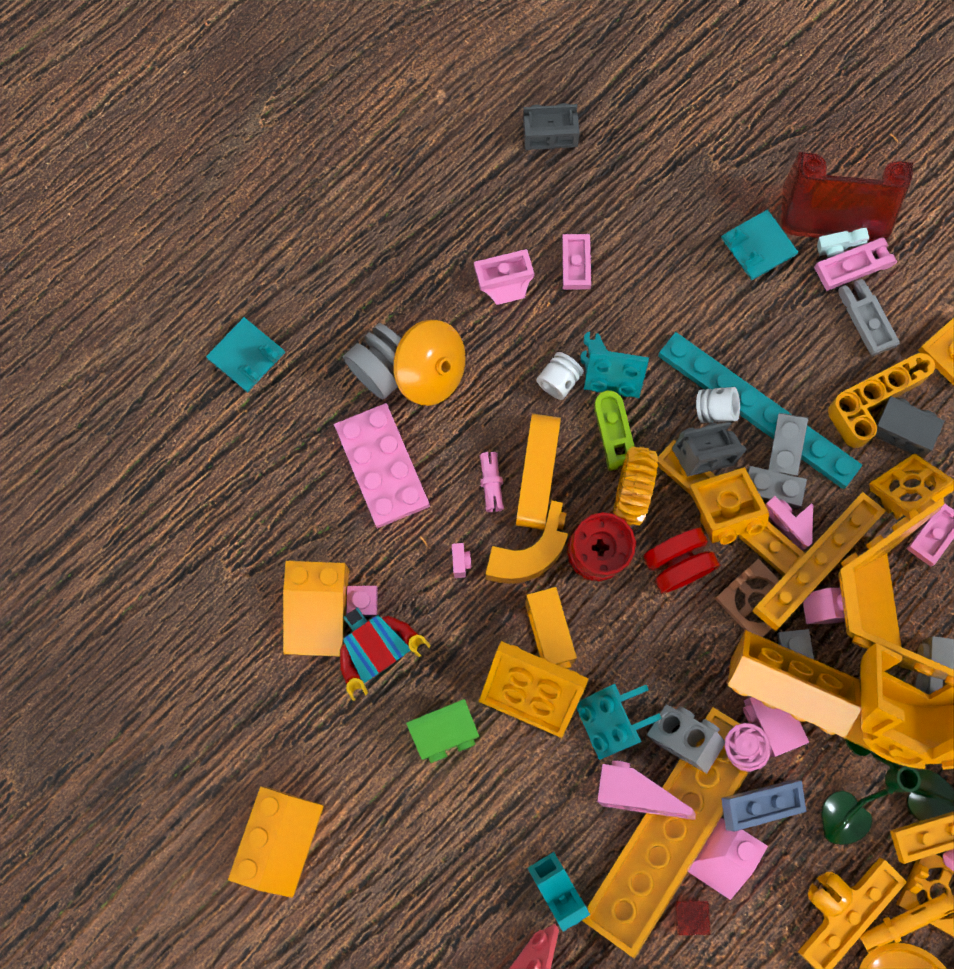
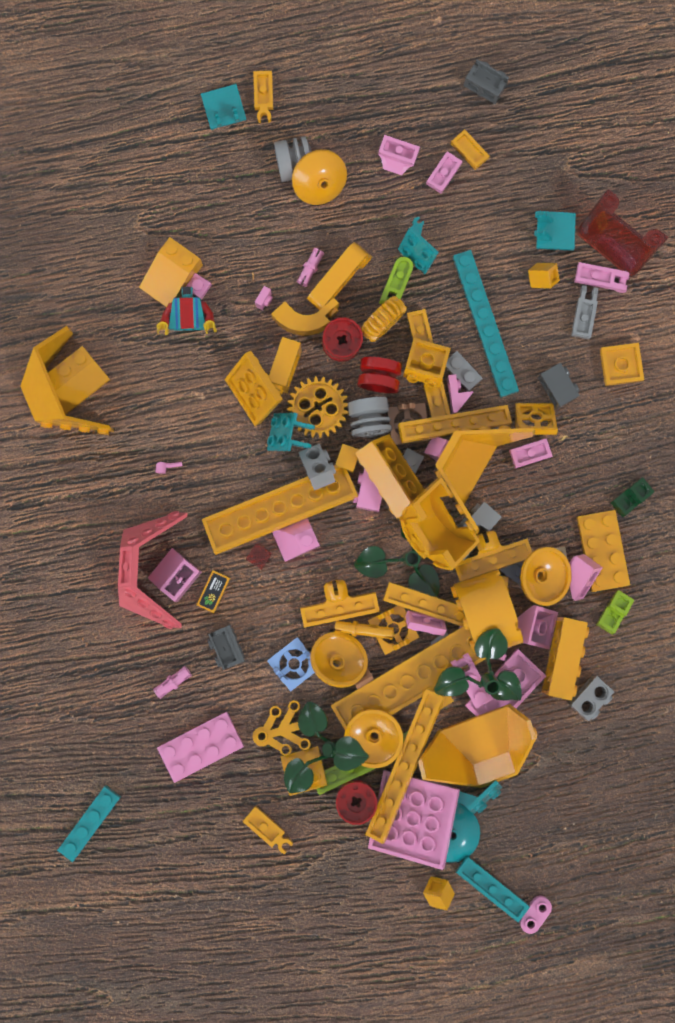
camera: 30 degrees right, 10 degrees up
bright pink plate [334,403,430,529] -> none
bright green slope [406,699,479,764] -> none
teal brick [527,852,590,931] -> none
white piece [536,352,584,400] -> none
bright pink slope [597,761,696,820] -> none
dark grey hinge [672,422,746,477] -> none
white piece [696,387,740,423] -> none
sand blue plate [721,780,806,832] -> none
bright pink wheel [725,723,771,772] -> none
light grey plate [768,413,808,476] -> none
light aqua plate [817,228,869,257] -> none
light orange beam [828,353,935,448] -> none
none -> light orange piece [20,326,114,435]
none -> bright pink hand [155,461,182,474]
none -> light orange plate [253,71,273,123]
none -> light orange gear [287,376,349,439]
none -> light orange panel [336,444,360,473]
none -> light grey wheel [348,397,392,438]
none -> light orange tile [450,129,490,170]
none -> light orange panel [528,263,560,288]

